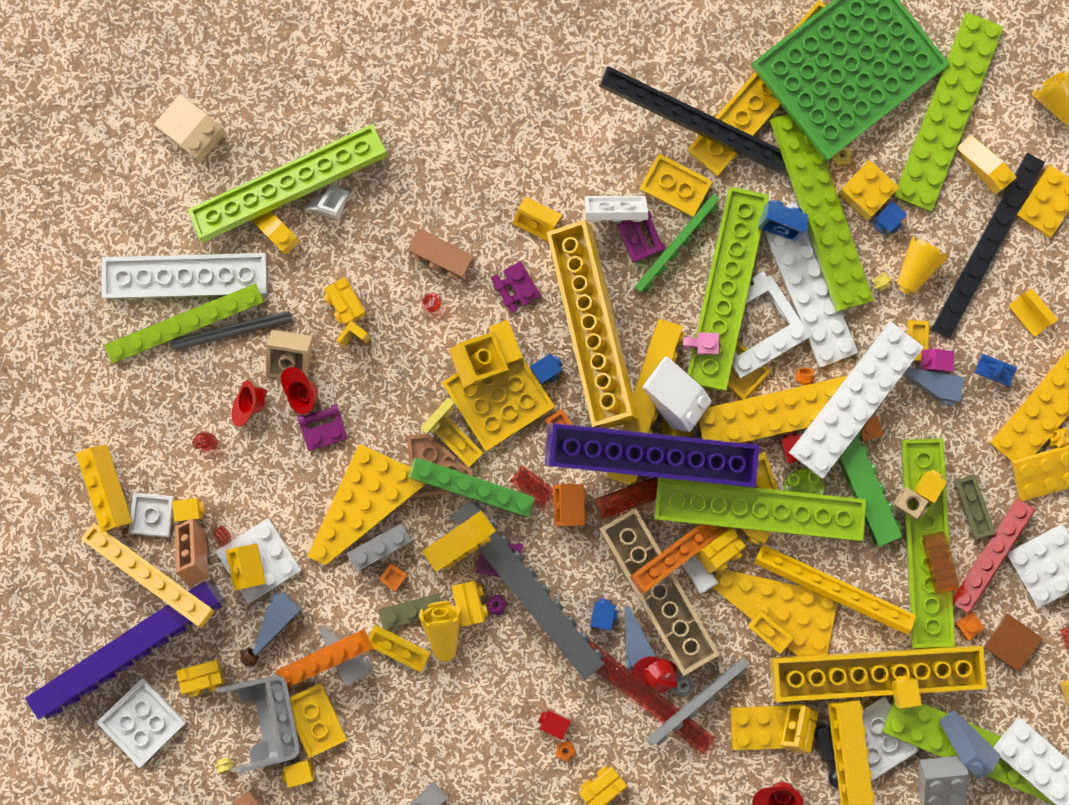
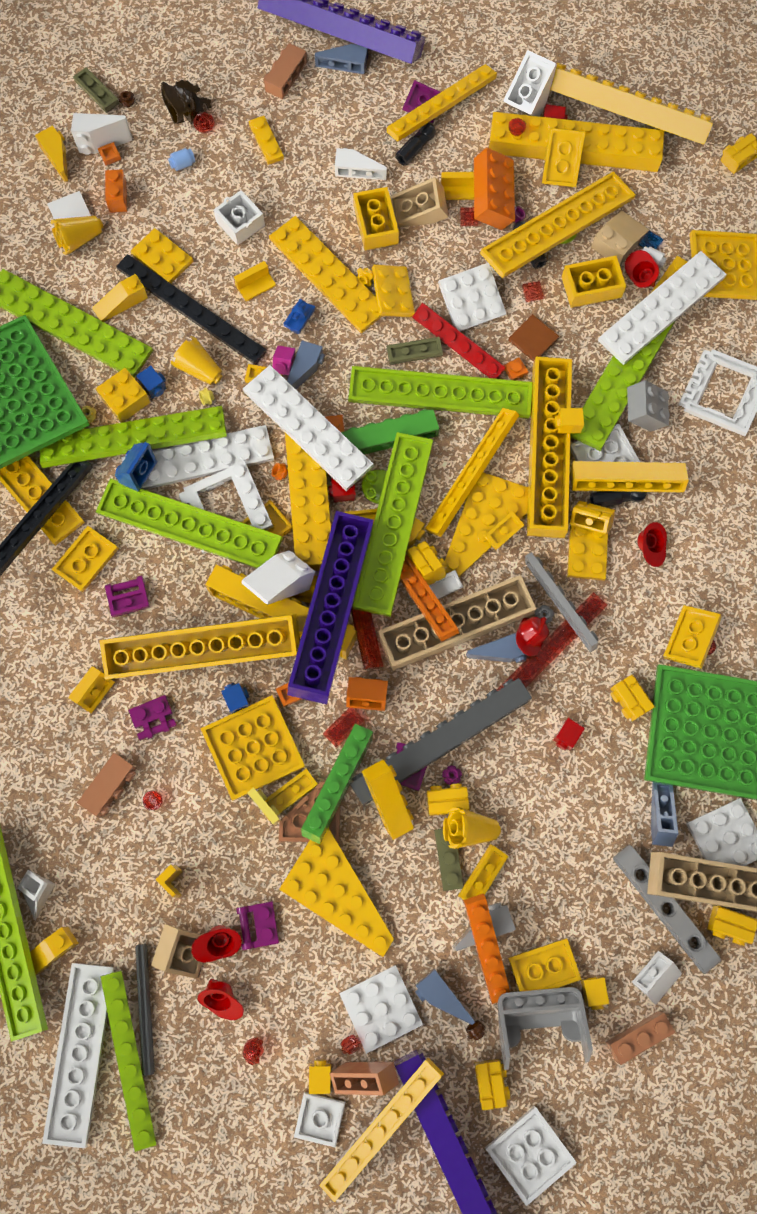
camera: 85 degrees left, 10 degrees down
yellow brick [76,445,133,532] -> none
light yellow plate [214,757,235,774] -> none
yellow panel [225,543,266,591] -> none
yellow brick [323,277,367,326] -> none
light grey brick [347,523,413,572] -> none
orange plate [379,563,408,592] -> none
yellow slope [449,332,509,388] -> none
yellow tile [489,319,523,364] -> none
orange plate [555,741,576,762] -> none
white plate [585,196,648,222] -> none
blue brick [590,598,618,630] -> none
bright green plate [633,194,719,295] -> none
bright pink plate [682,333,719,355] -> none
tan brick [892,488,928,519] -> none
yellow brick [913,470,947,504] -> none
clear orange beam [922,531,959,595] -> none
sand blue slope [939,710,1000,779] -> none

